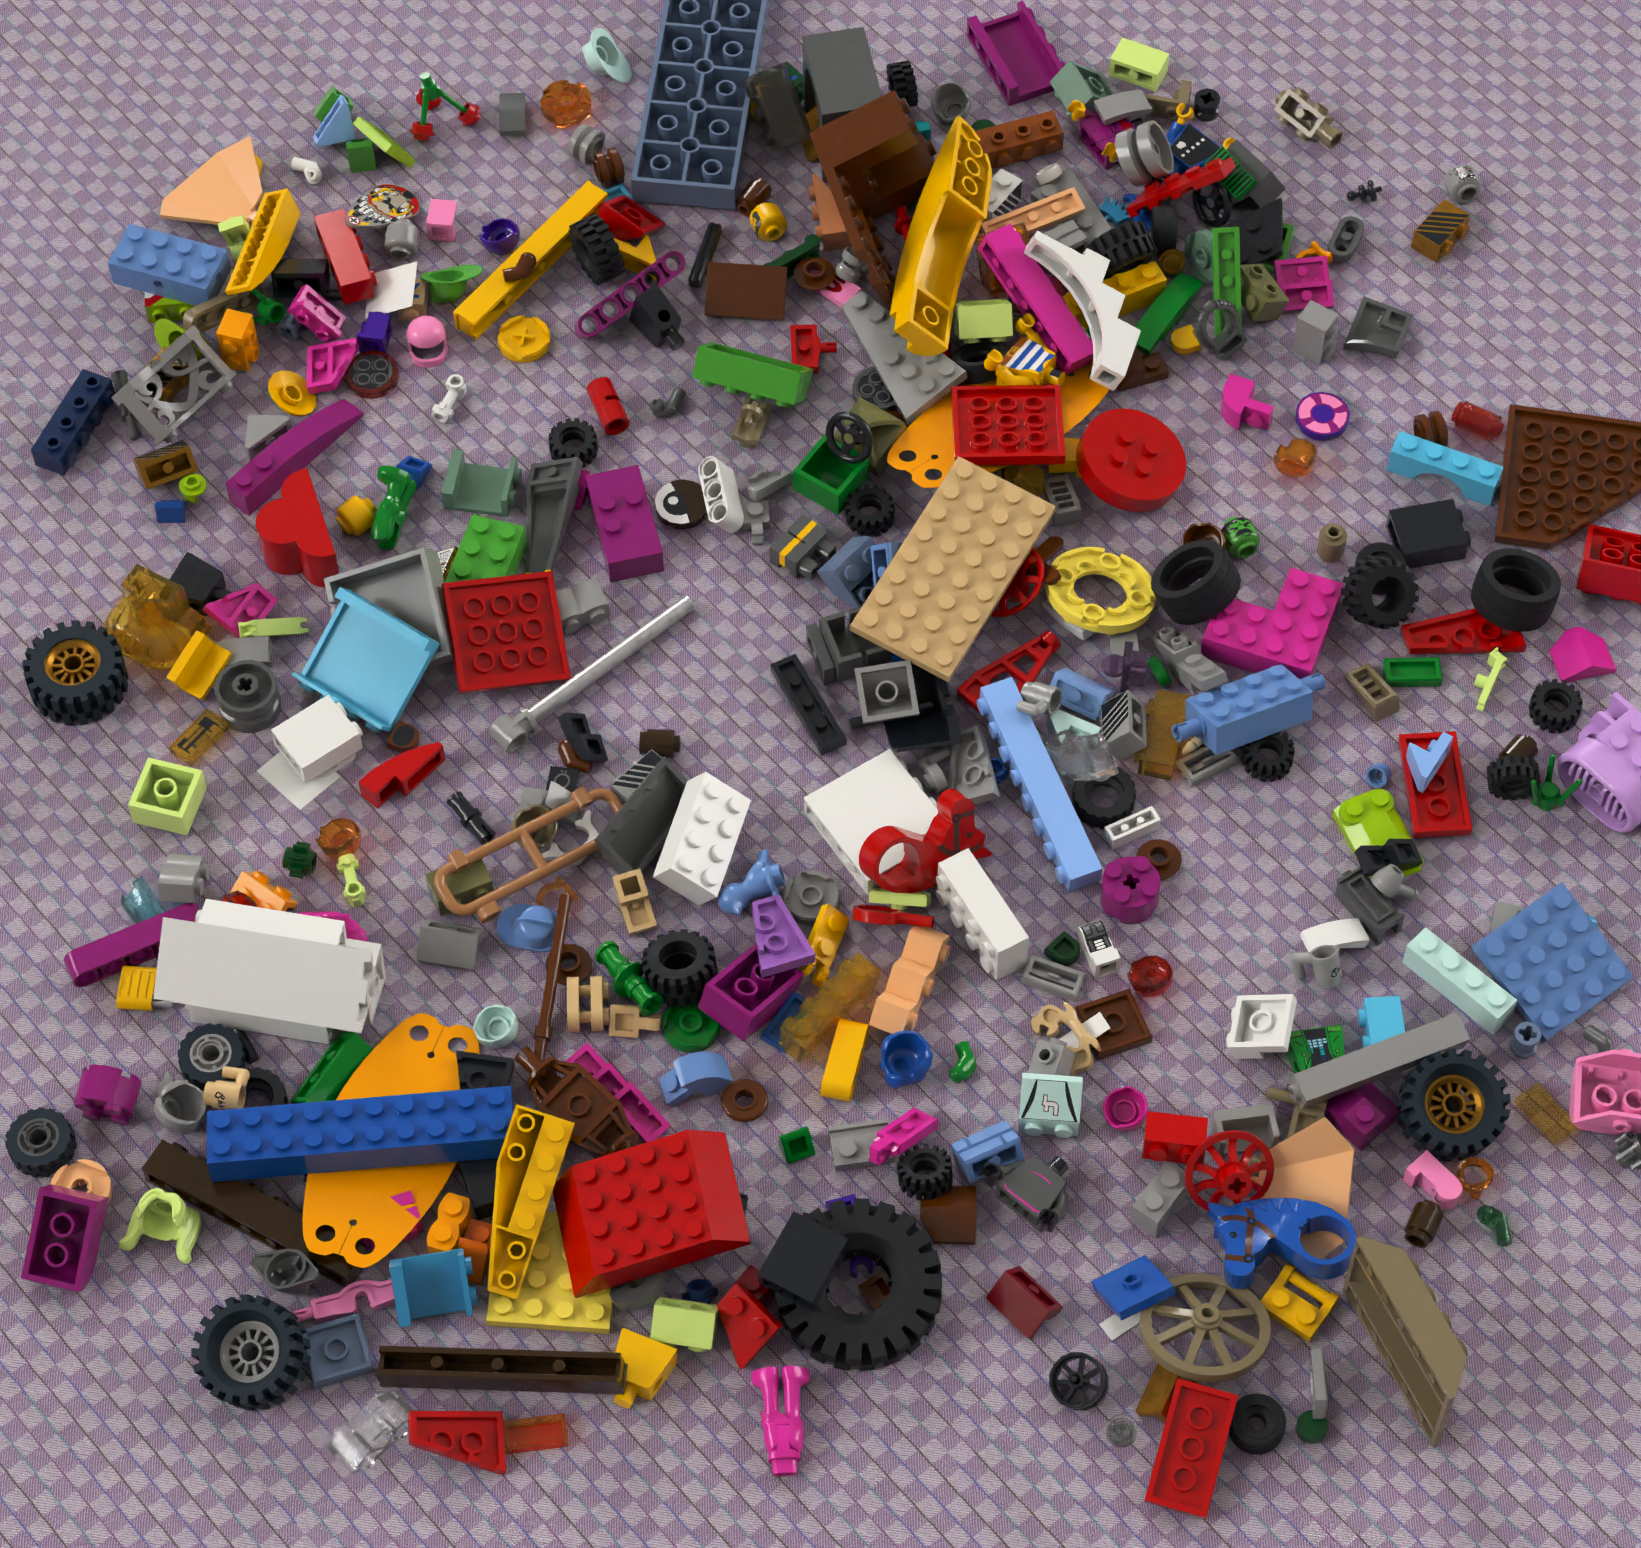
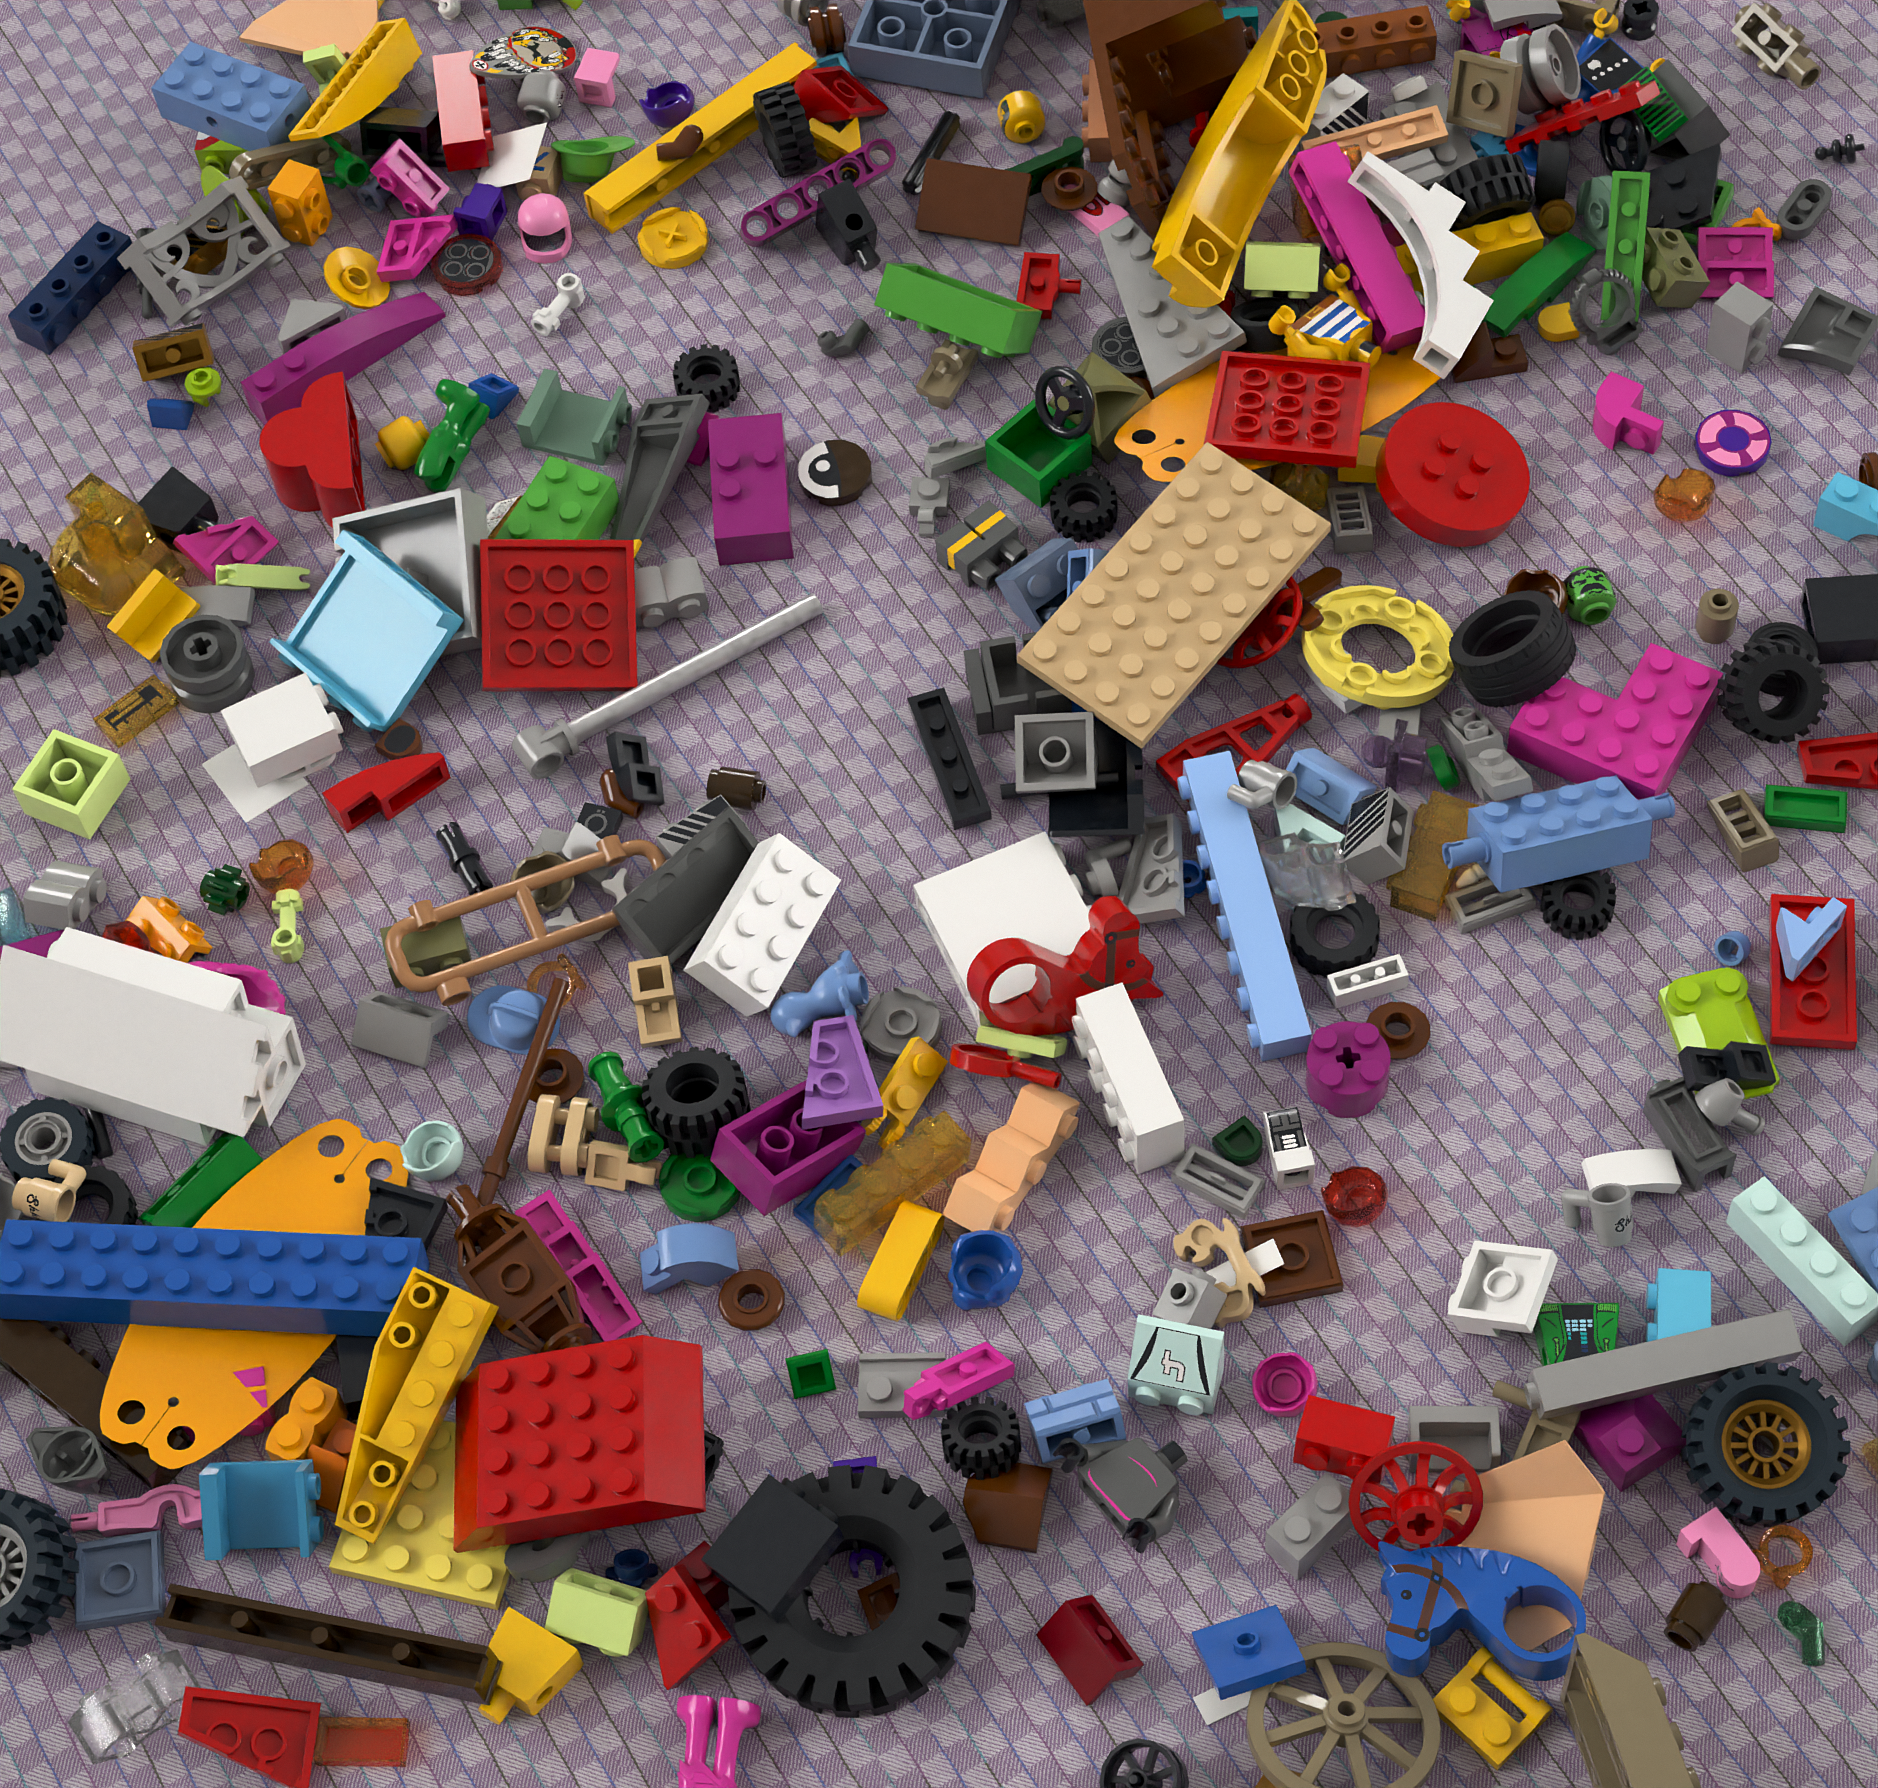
camera: 15 degrees right, 0 degrees up
red pin [586,377,630,435] -> none
white beam [698,456,744,533] -> none
reddish brown brick [736,178,772,216] -> none
green arm [949,1041,976,1083] -> none
none -> dark tan plate [1446,49,1524,138]

